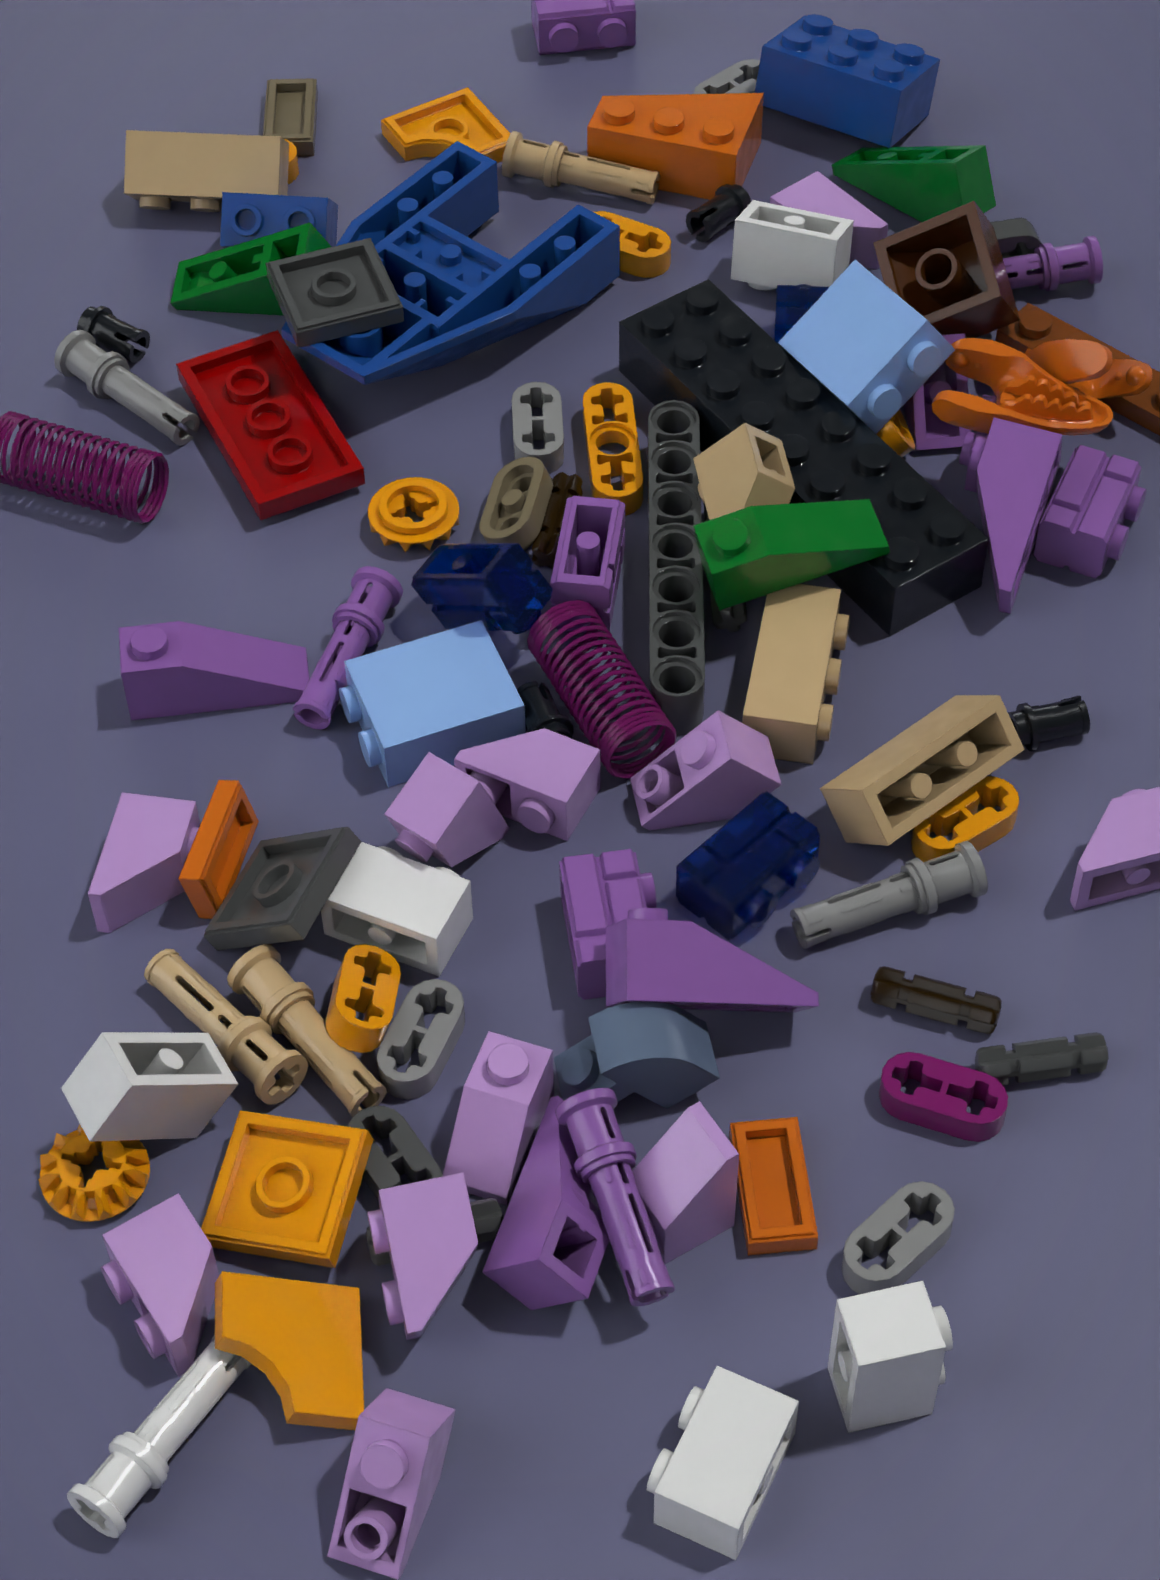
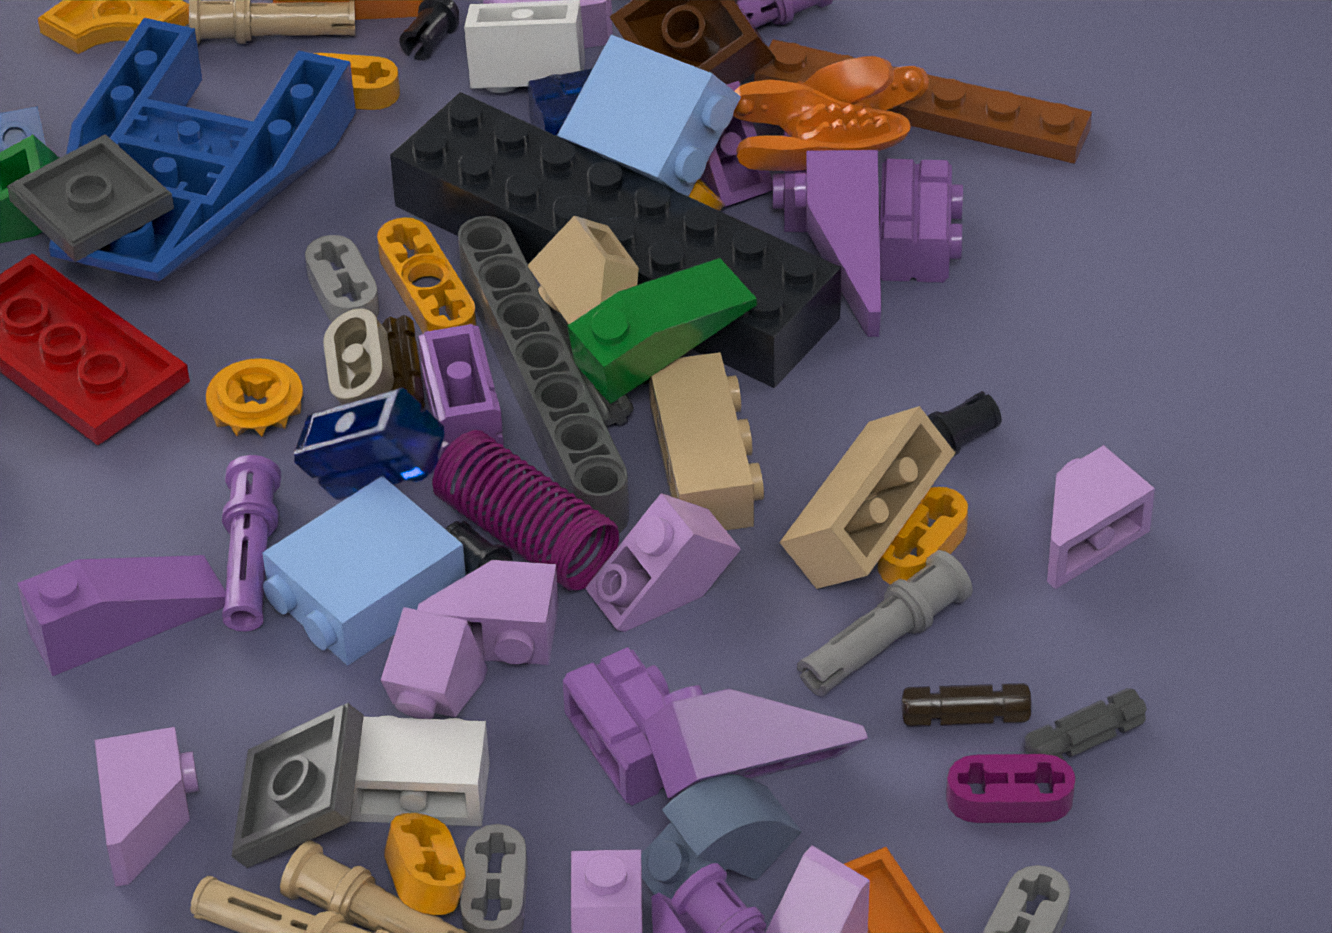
camera: 20 degrees left, 5 degrees down
orange tile [178,780,259,919] -> none
clear blue brick [676,791,820,940] -> none

